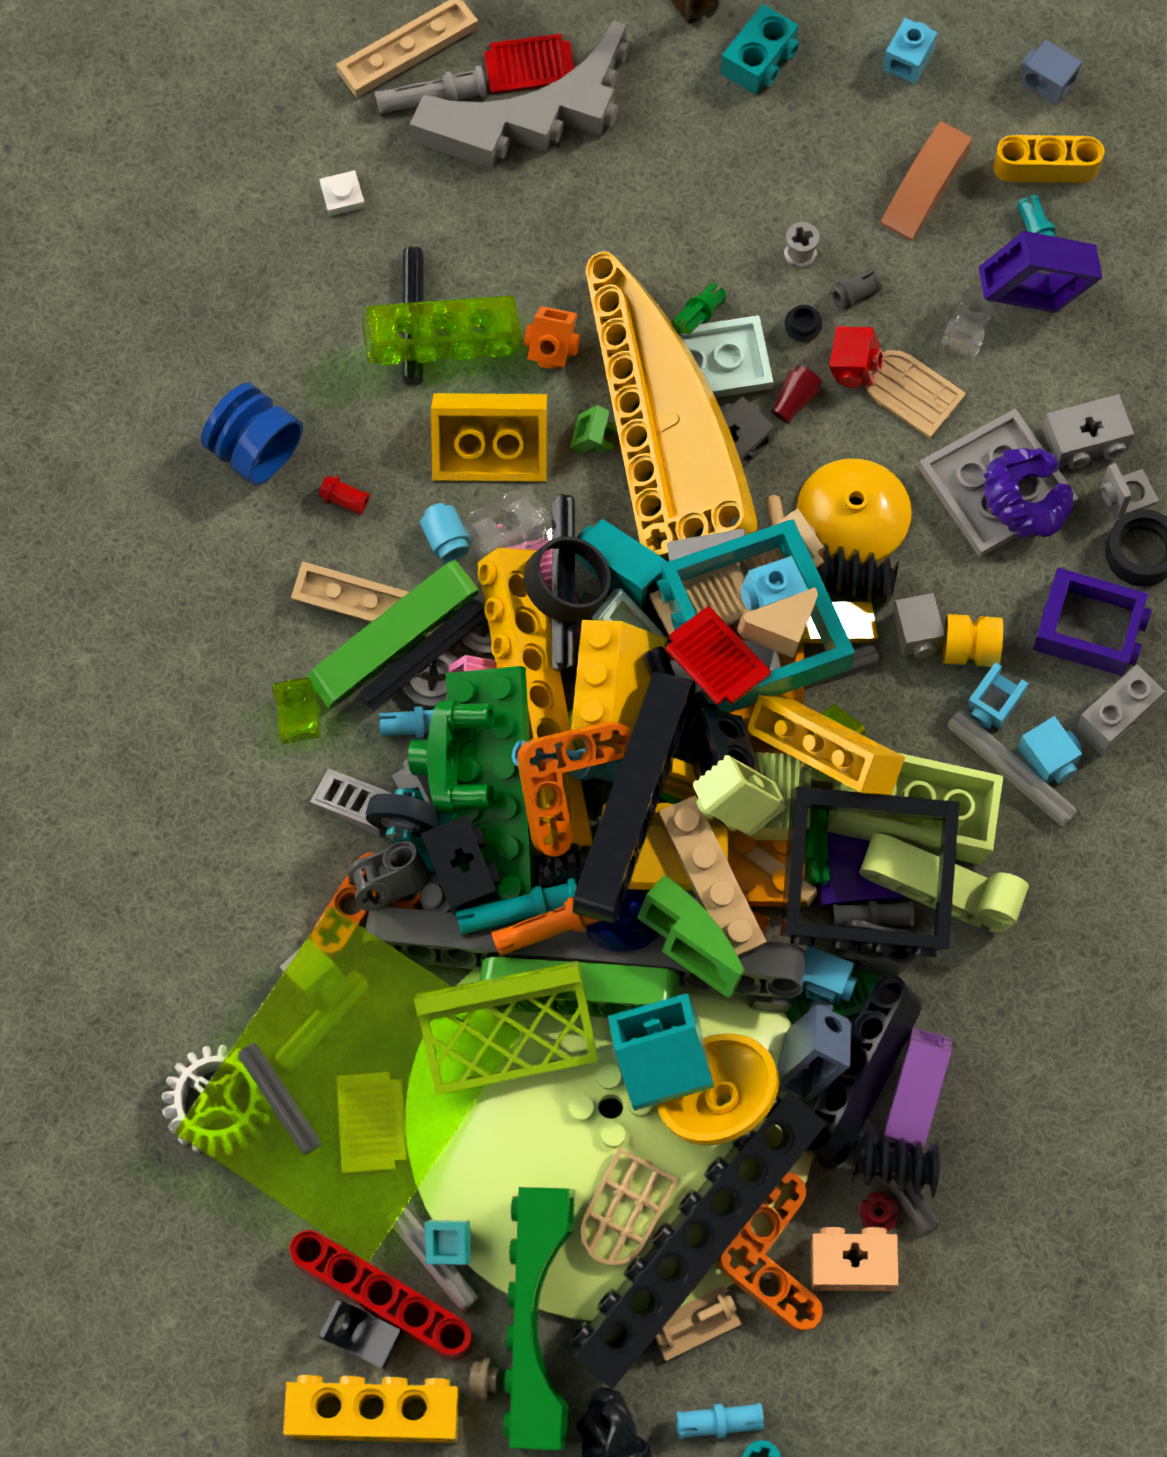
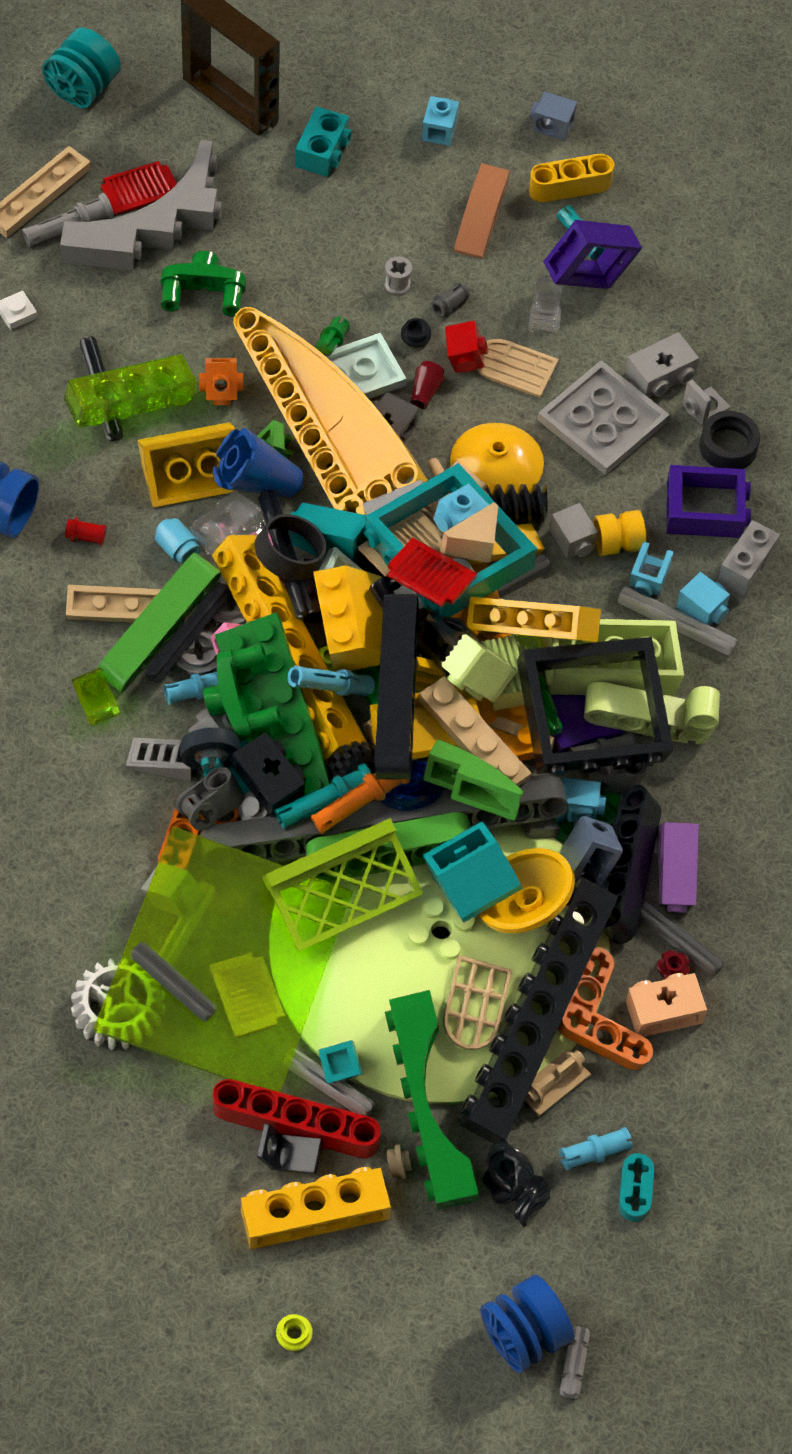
camera: 20 degrees left, 10 degrees down
orange beam [517,721,632,857] -> none
black piece [851,1131,941,1198] -> none
dark purple piece [983,448,1073,538] -> none
none -> green connector [160,251,246,317]
none -> blue cone [213,428,304,497]

